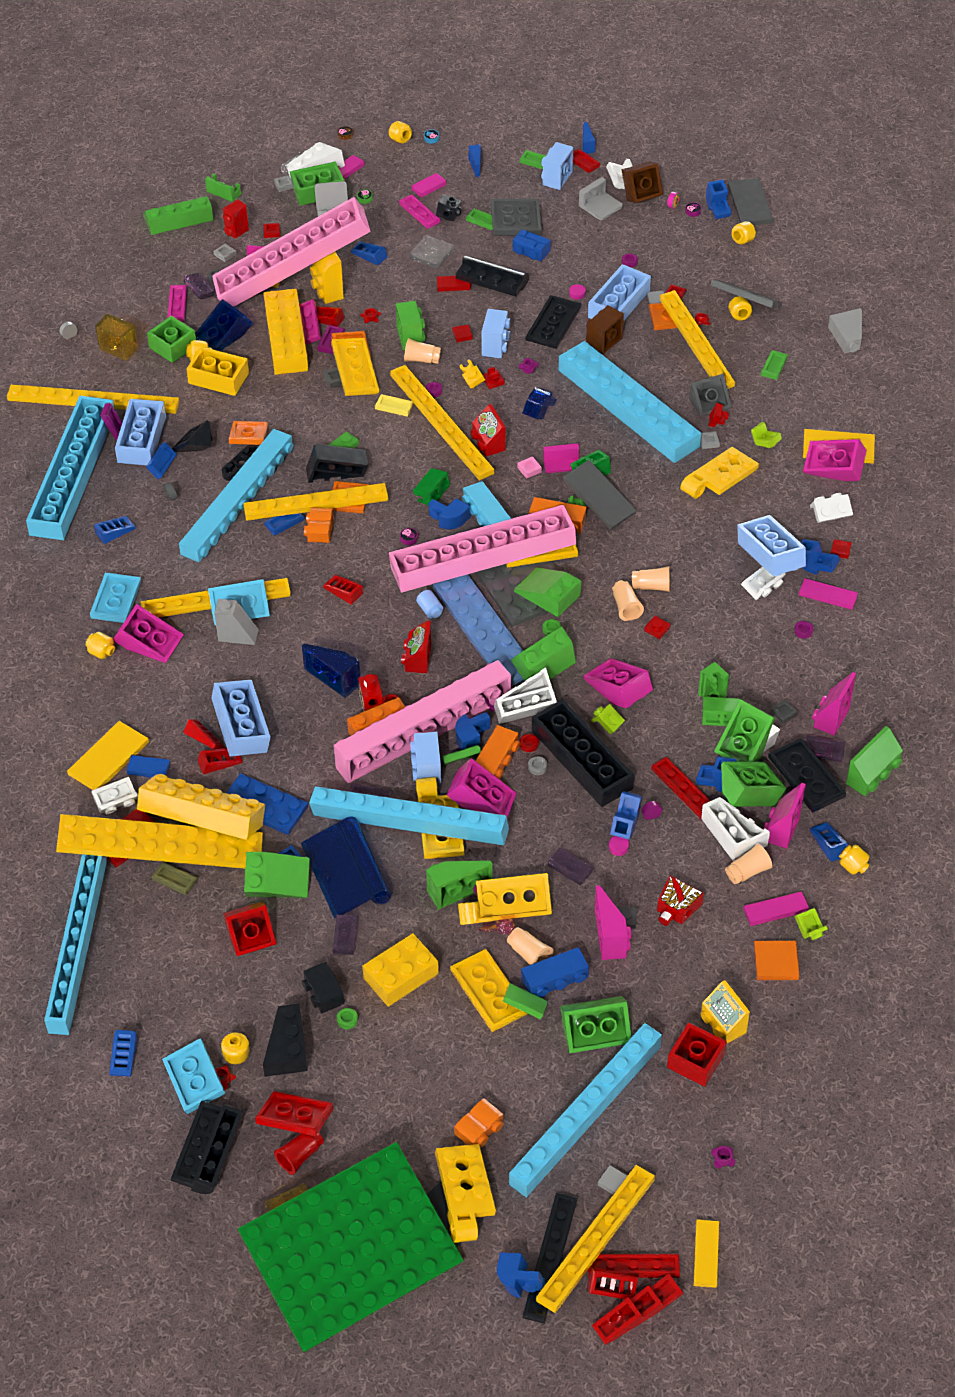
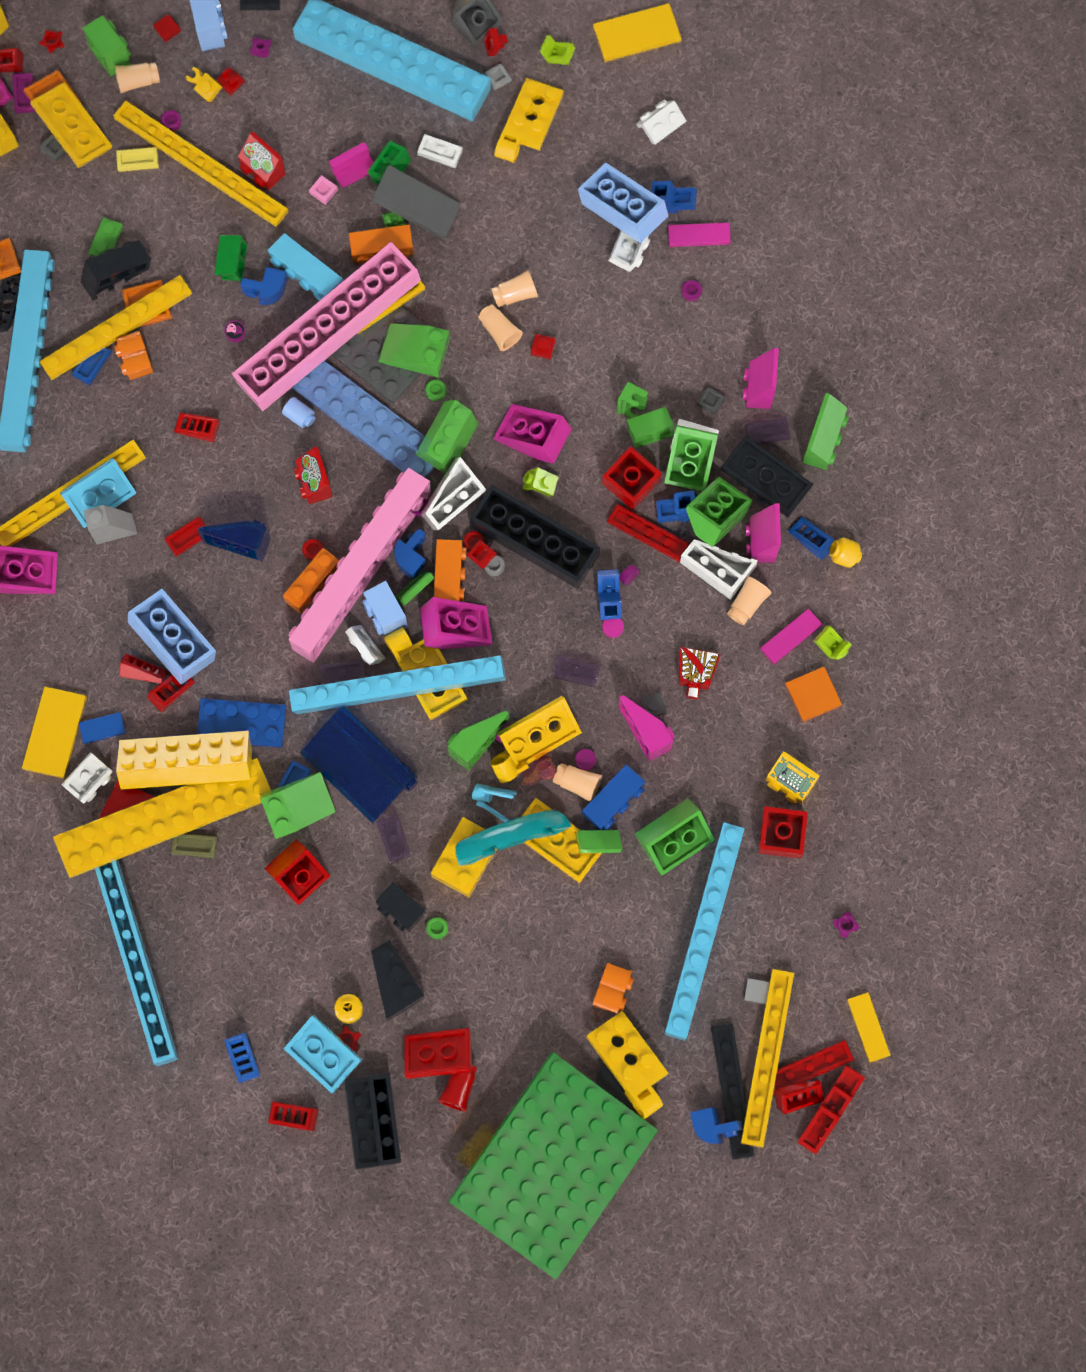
camera: 25 degrees left, 25 degrees up
red torso [358,674,383,712] -> none
clear blue brick [522,387,557,420] -> none
dark pink slope [803,439,867,481] -> none
red tile [830,539,852,559] -> none
none -> red tile [164,516,211,557]
none -> red slope [268,1101,319,1132]
none -> white plate [345,625,385,665]
none -> white plate [417,134,463,168]
none -> teal brick [456,810,572,866]
none -> red plate [466,540,497,569]
none -> medium azure plant [472,783,517,822]
none -> magenta tile [575,749,596,771]
none -> red brick [602,446,662,510]

